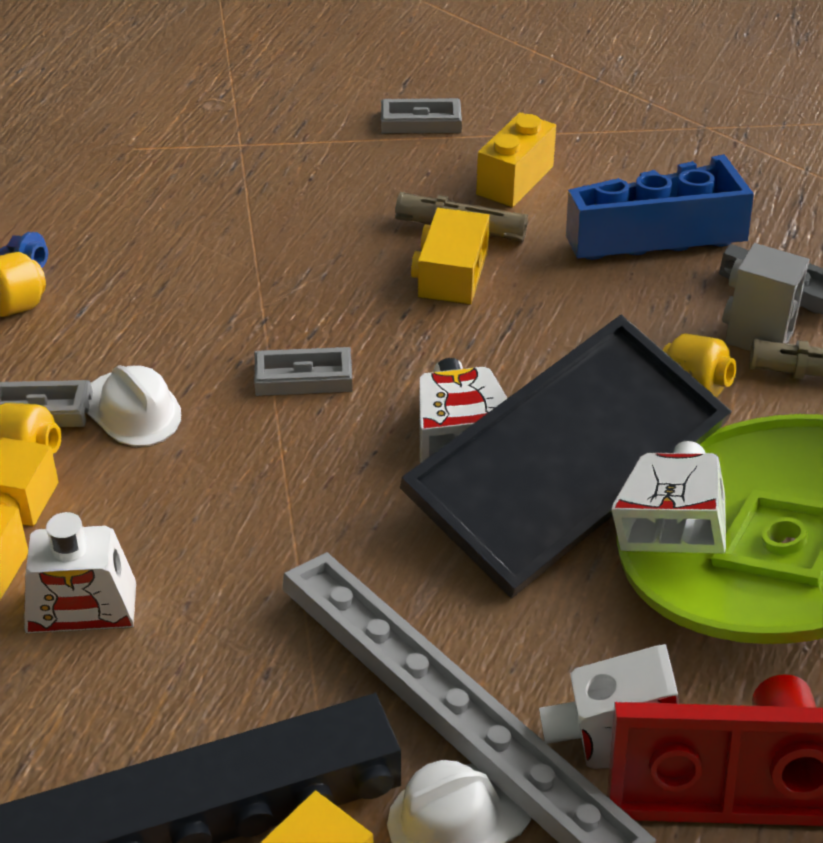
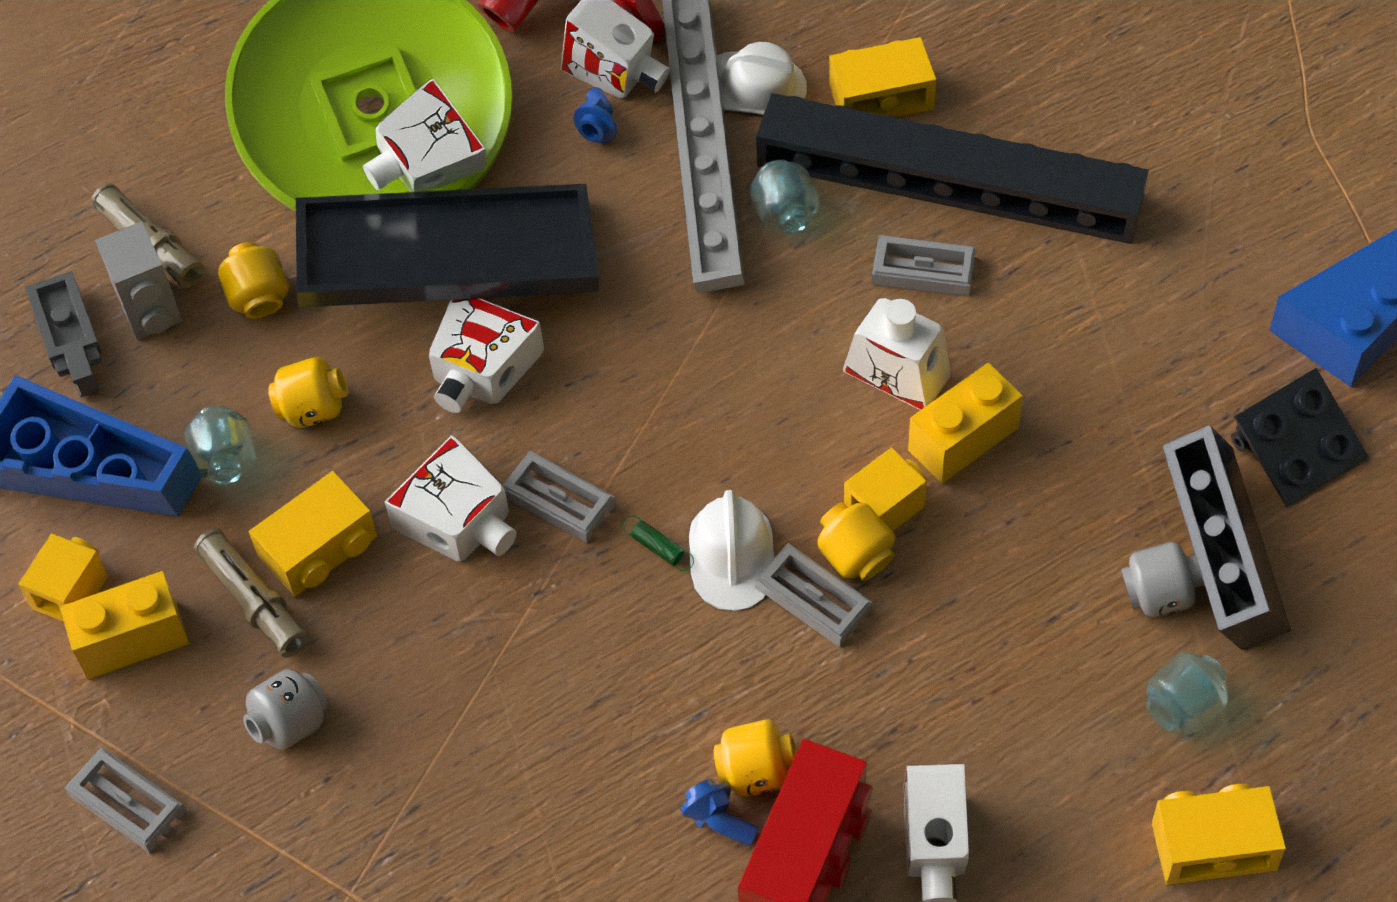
camera: 140 degrees left, 15 degrees up
none -> yellow brick [18,533,108,622]
none -> clear light blue head [184,406,256,484]
none -> light grey head [243,669,328,750]
none -> yellow head [269,356,348,429]
none -> white torso [385,435,516,561]
none -> blue plate [573,87,618,144]
none -> green piece [622,516,694,571]
none -> clear light blue head [750,160,820,233]
none -> light grey tile [872,235,976,296]

